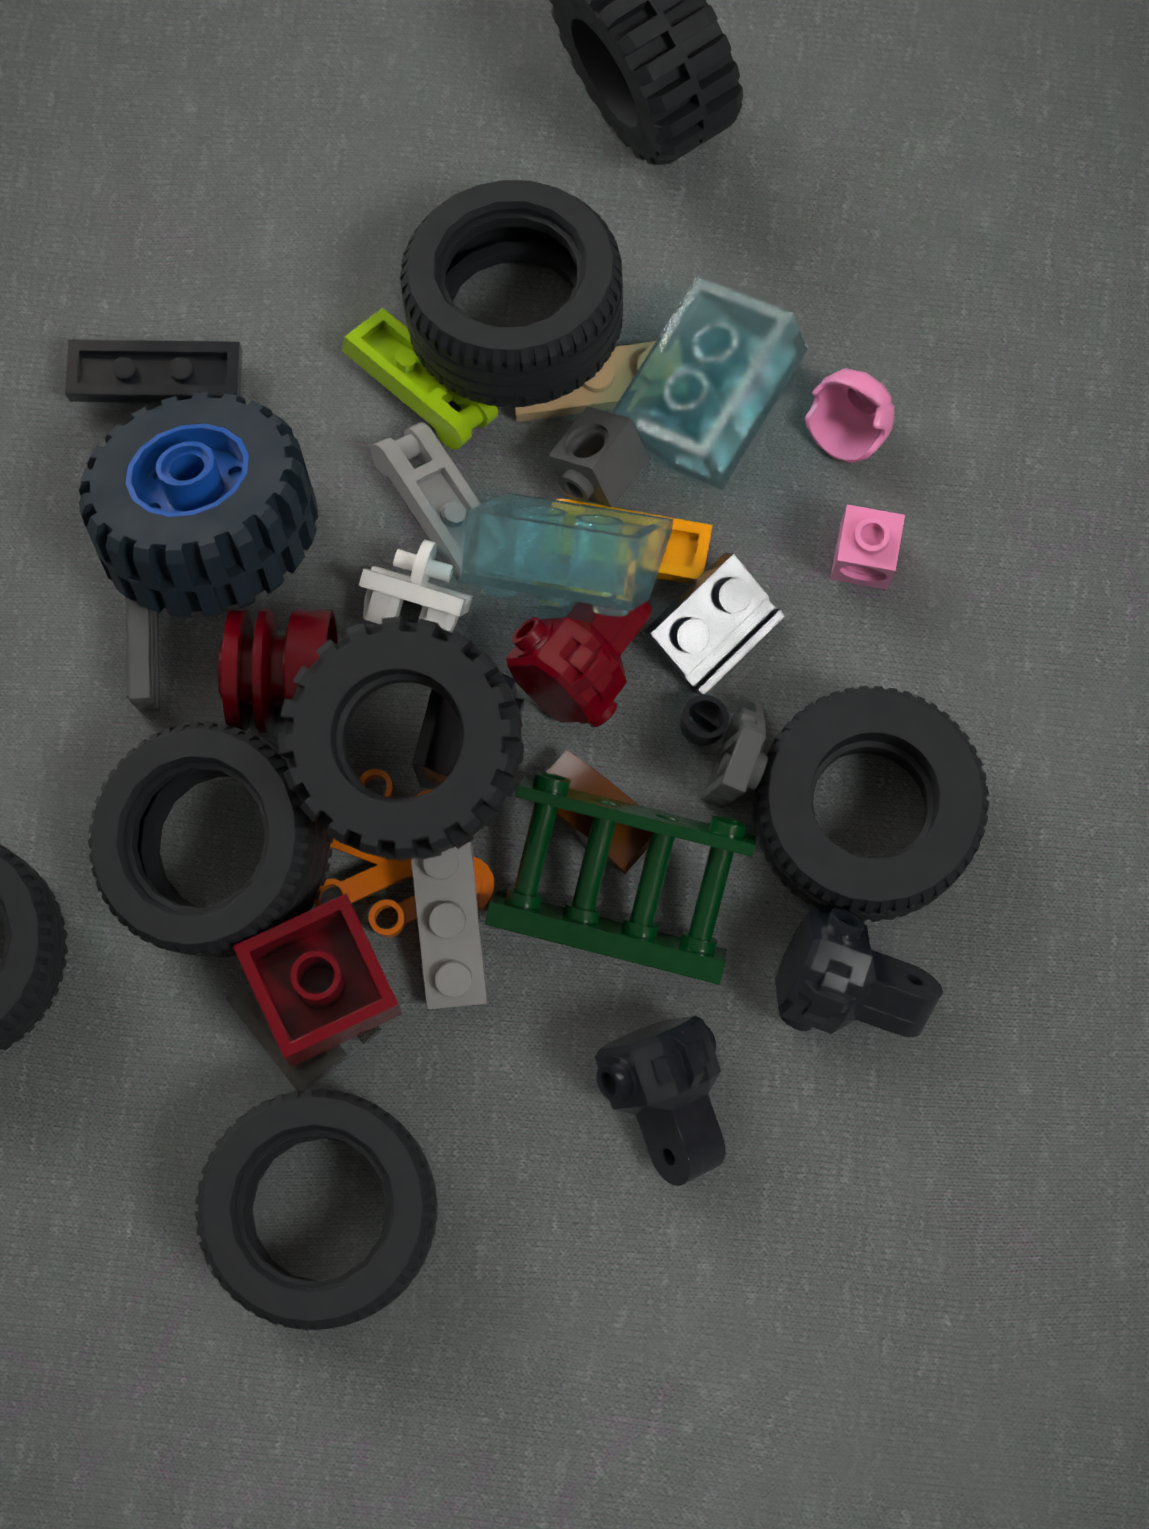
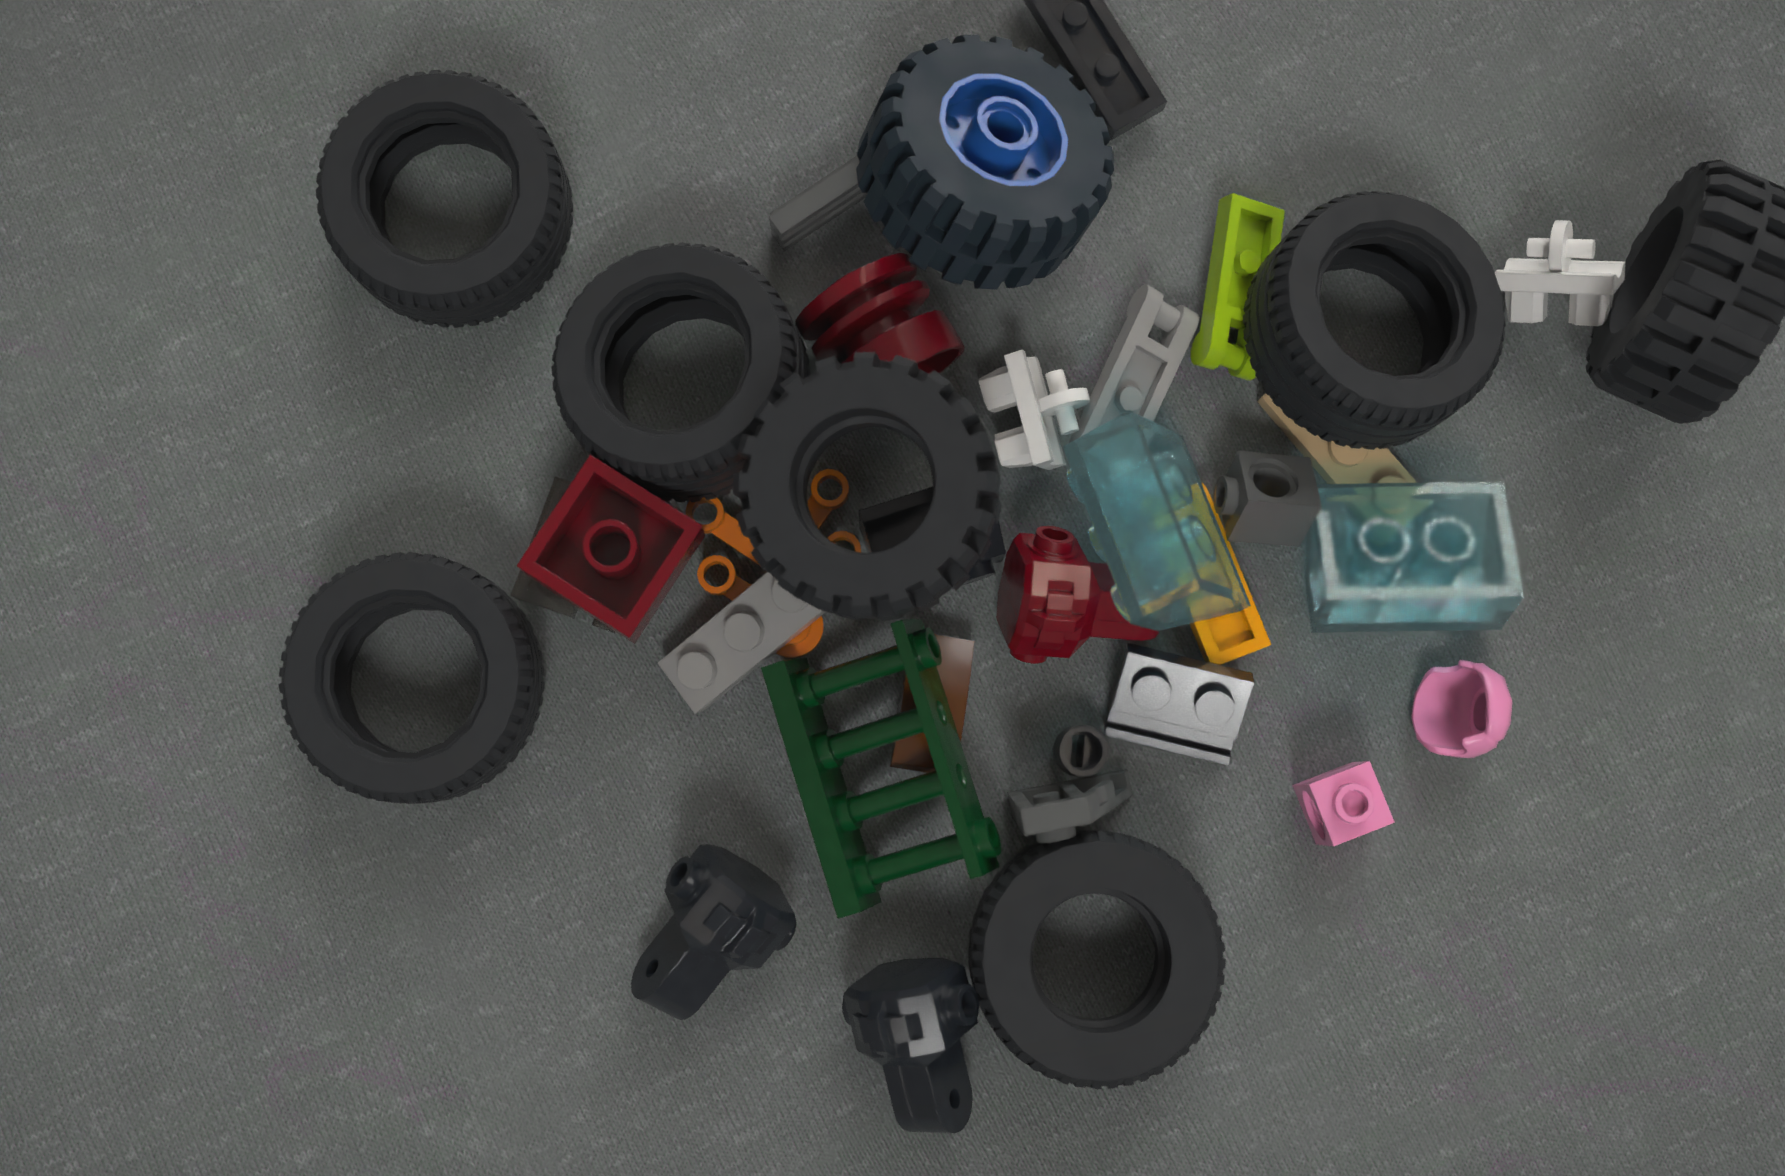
camera: 50 degrees right, 5 degrees up
none -> white hips [1495,220,1625,326]

